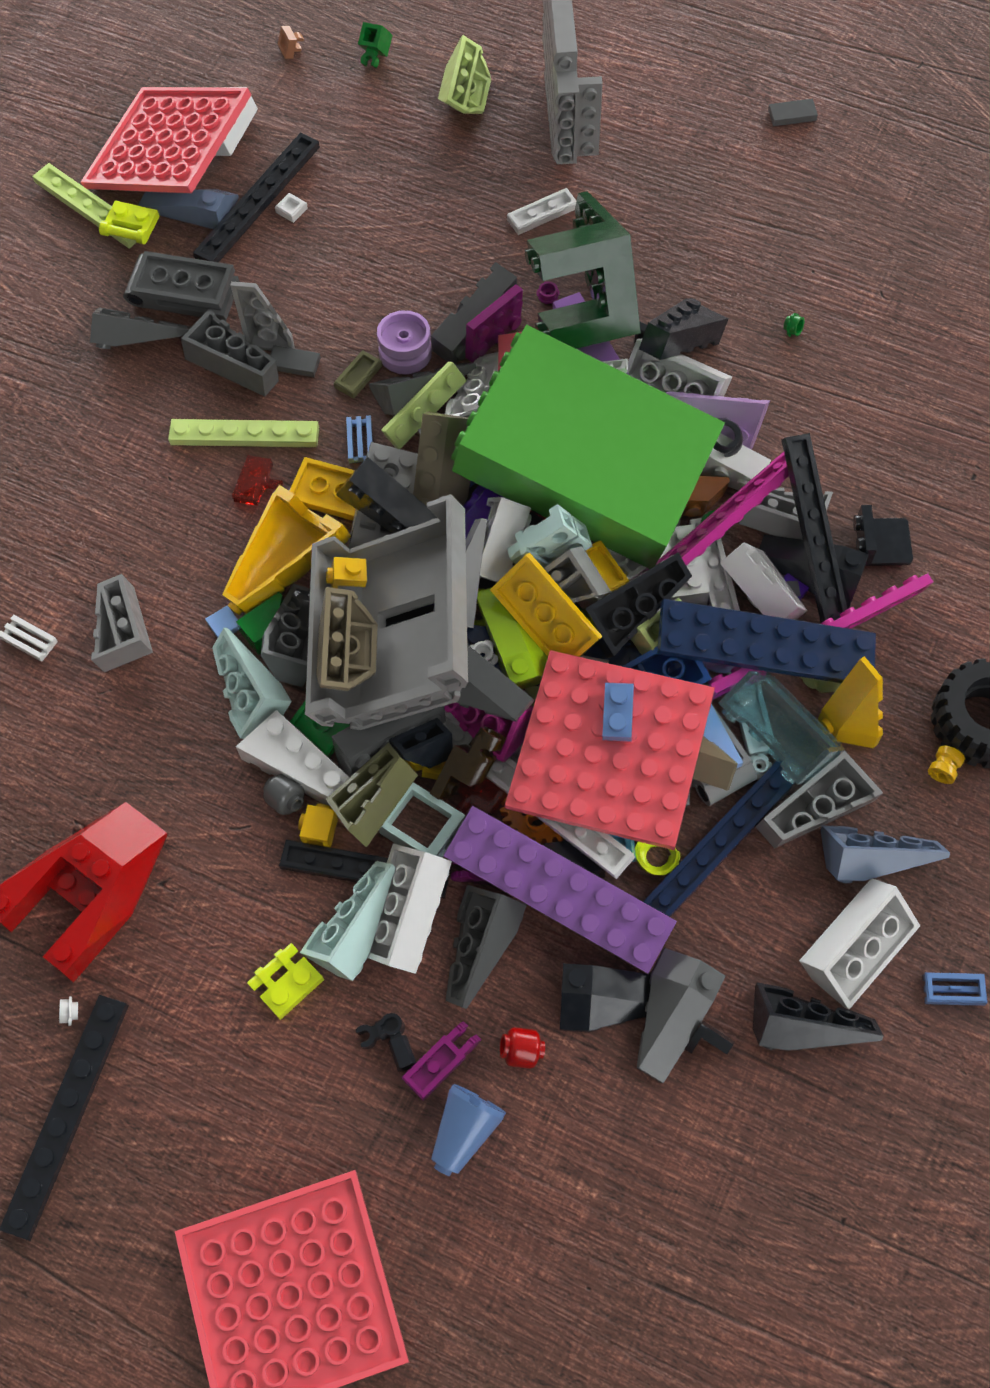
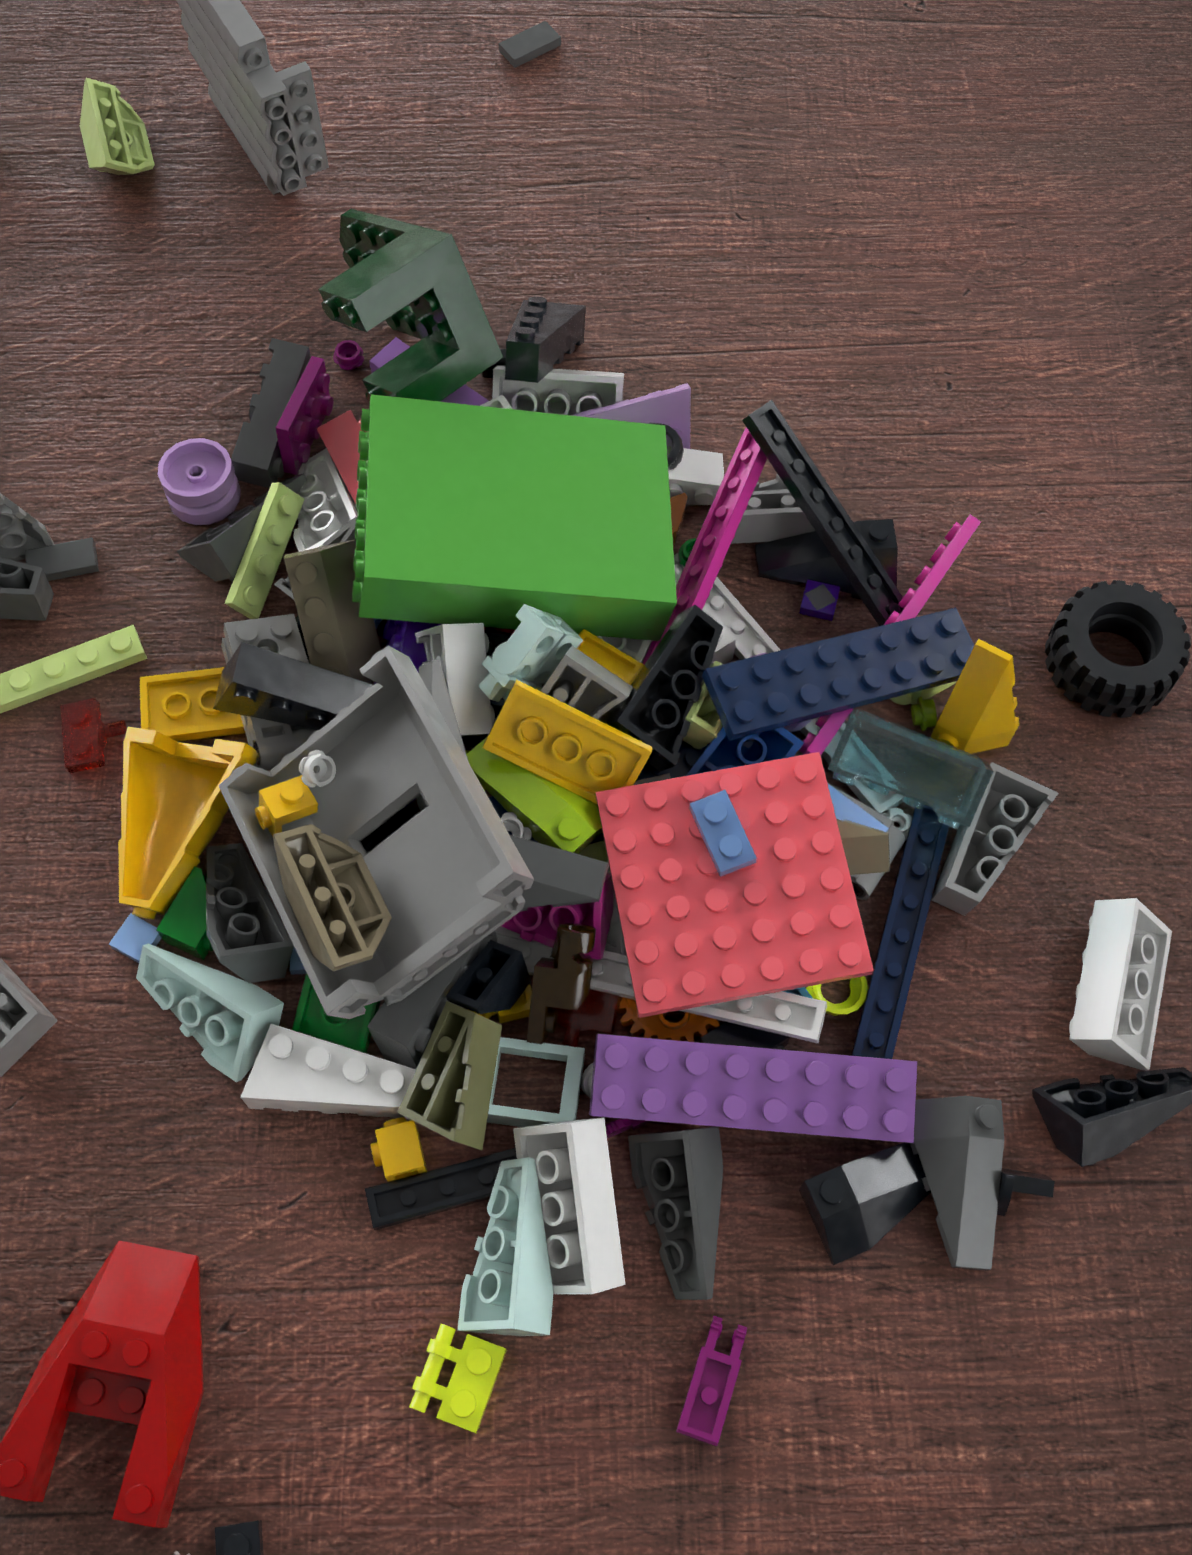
camera: 30 degrees left, 0 degrees up
dark grey head [263,774,305,815] -> none
olive tile [334,350,383,399] -> none
light blue tile [346,415,373,463] -> none
black bar [356,1013,417,1072] -> none
medium blue cone [431,1084,506,1176] -> none
red head [500,1027,545,1069] -> none
white tile [507,188,576,235] -> none
white wedge [720,542,808,620] -> none
green plate [784,313,805,337] -> none
sand blue wedge [820,825,950,883] -> none
black bracket [853,505,913,566] -> none
yellow wheel [928,746,965,784] -> none
none -> white plate [299,750,336,788]
none -> lime plate [911,697,937,731]

